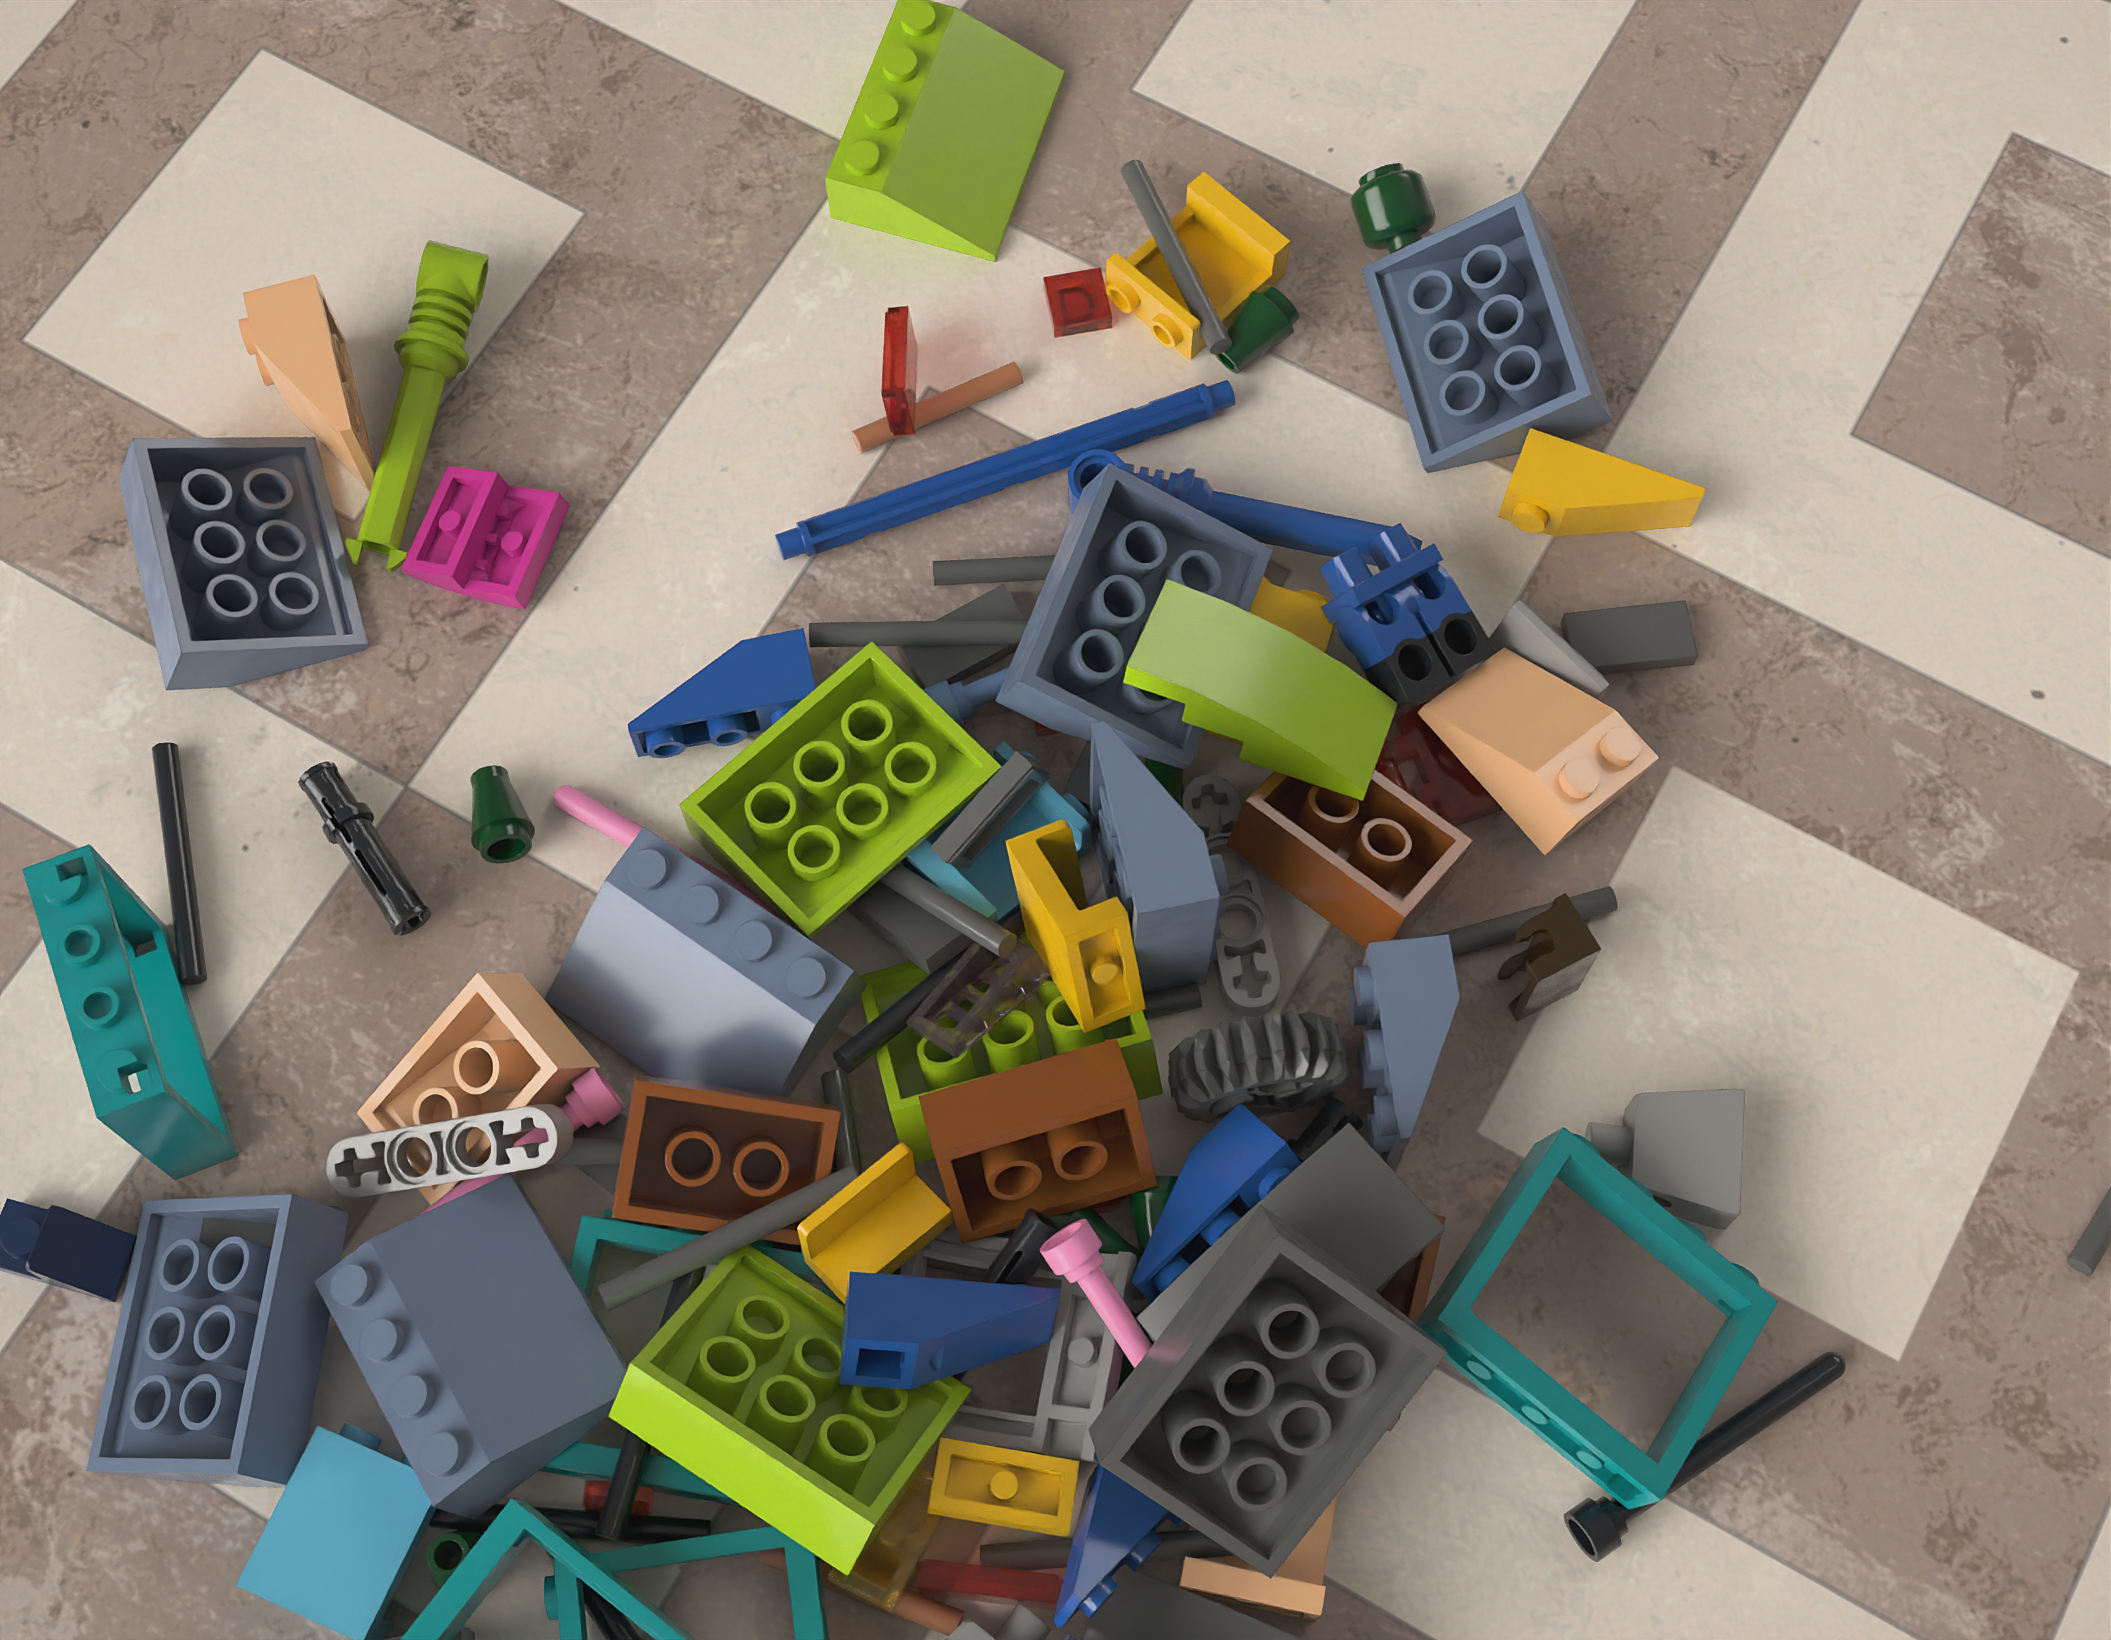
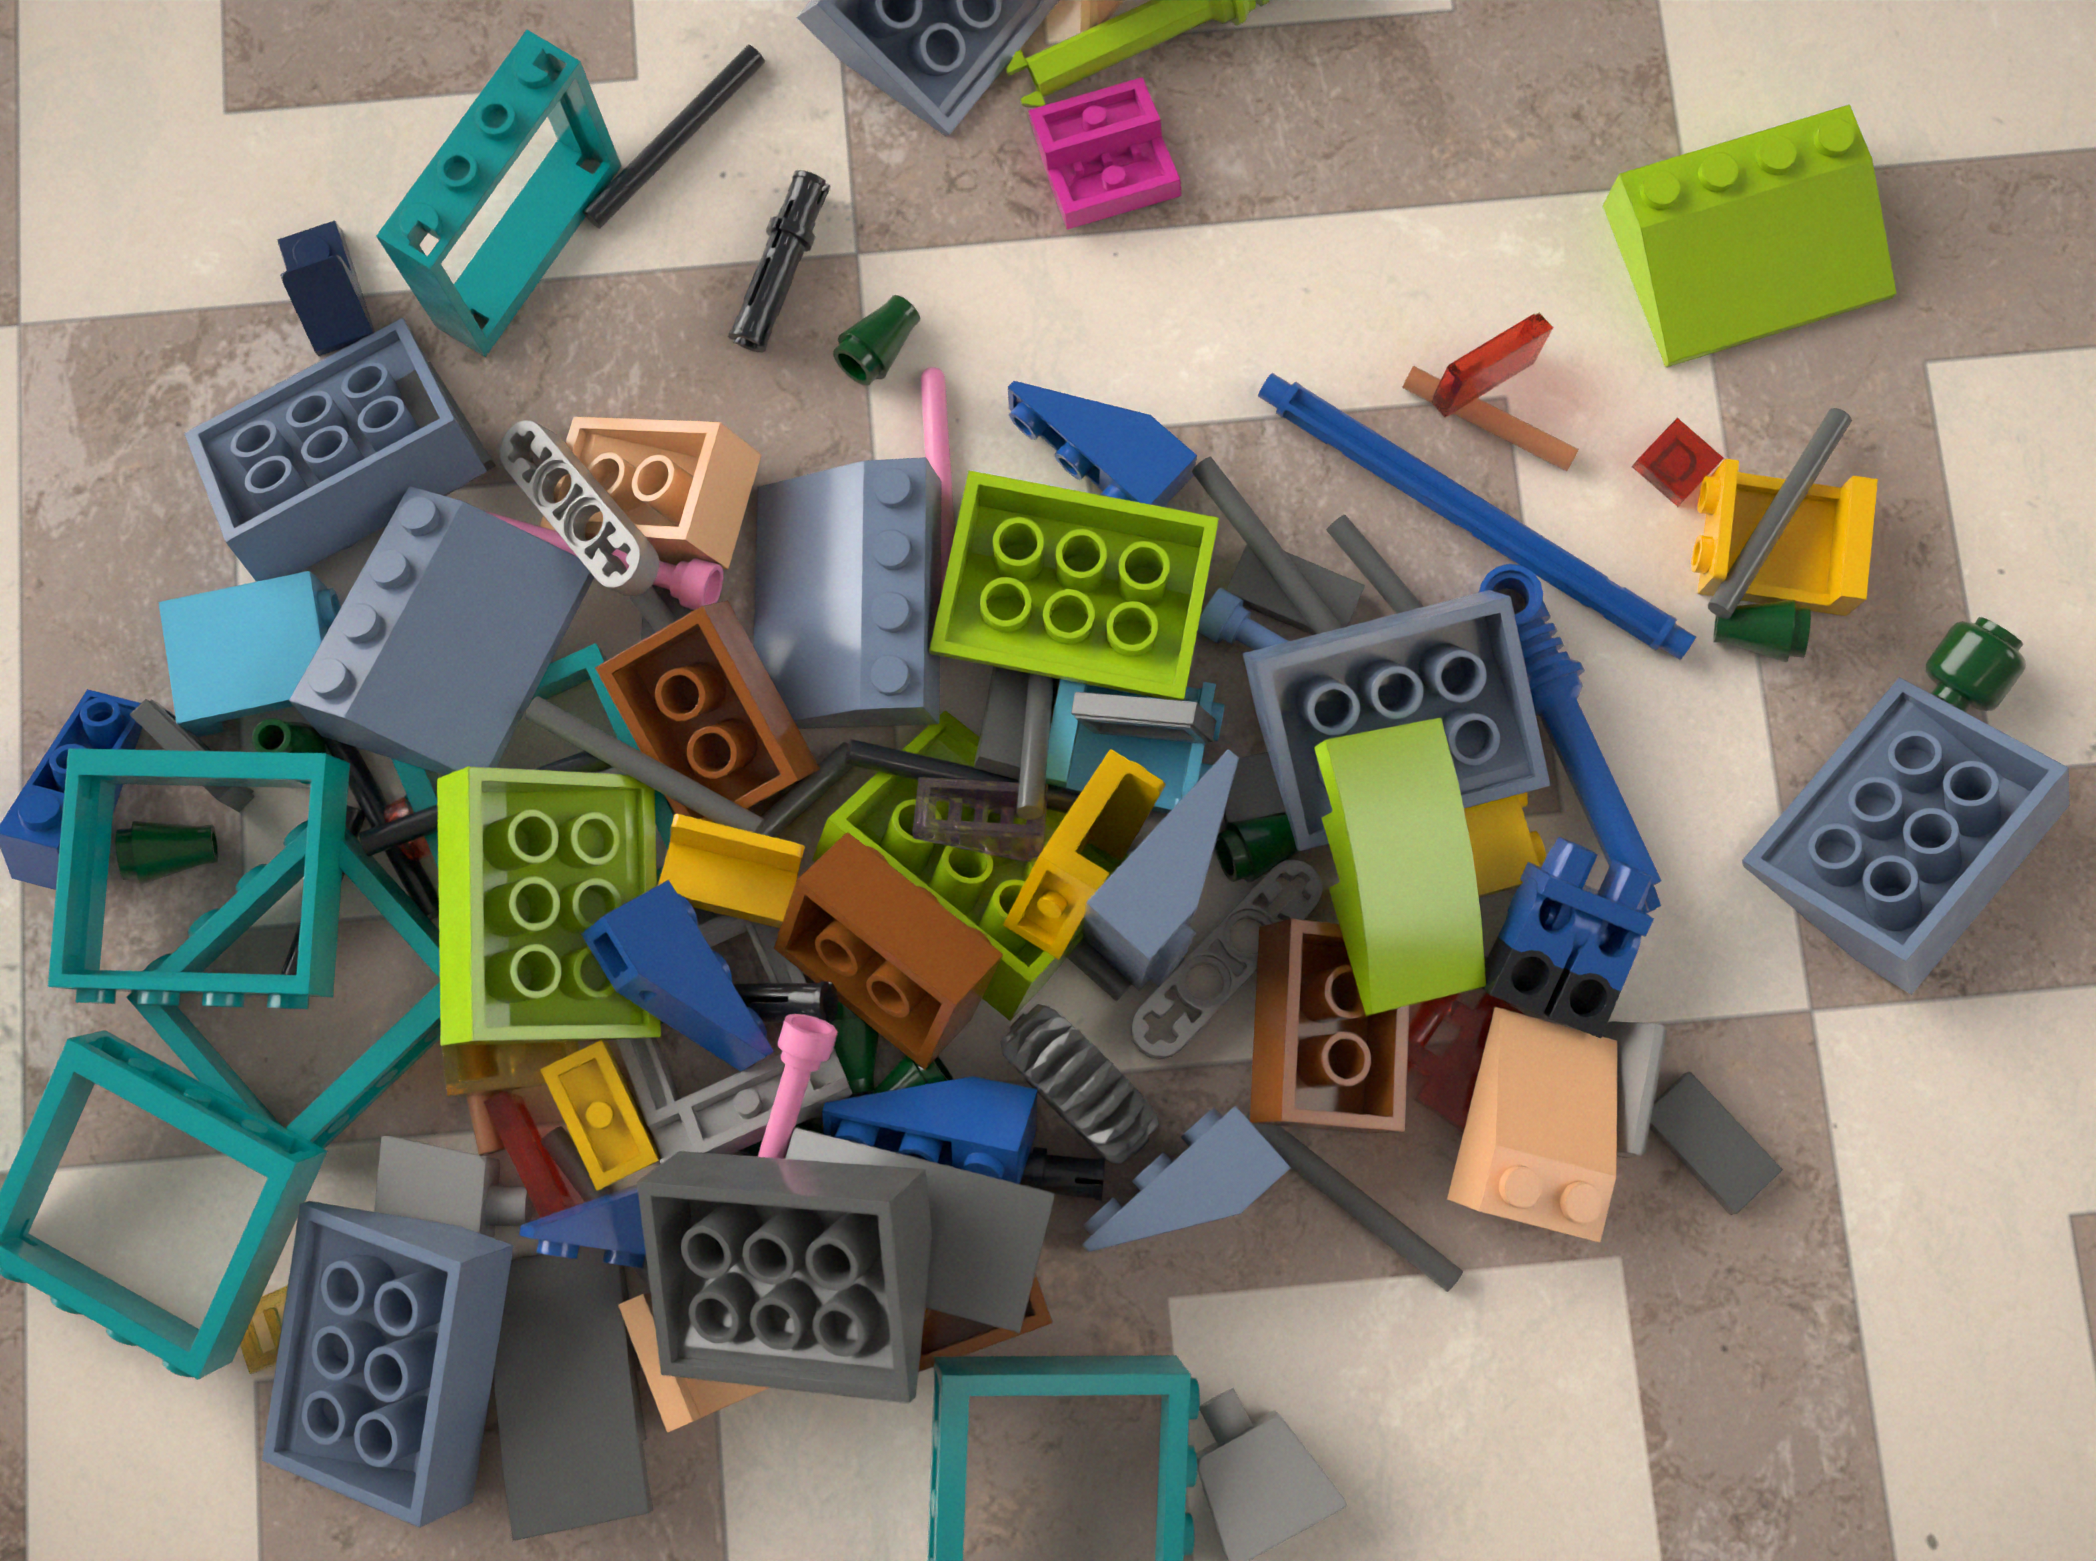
camera: 55 degrees right, 10 degrees up
dark brown hinge [1497,893,1601,1022] -> none
yellow slope [1498,428,1706,537] -> none

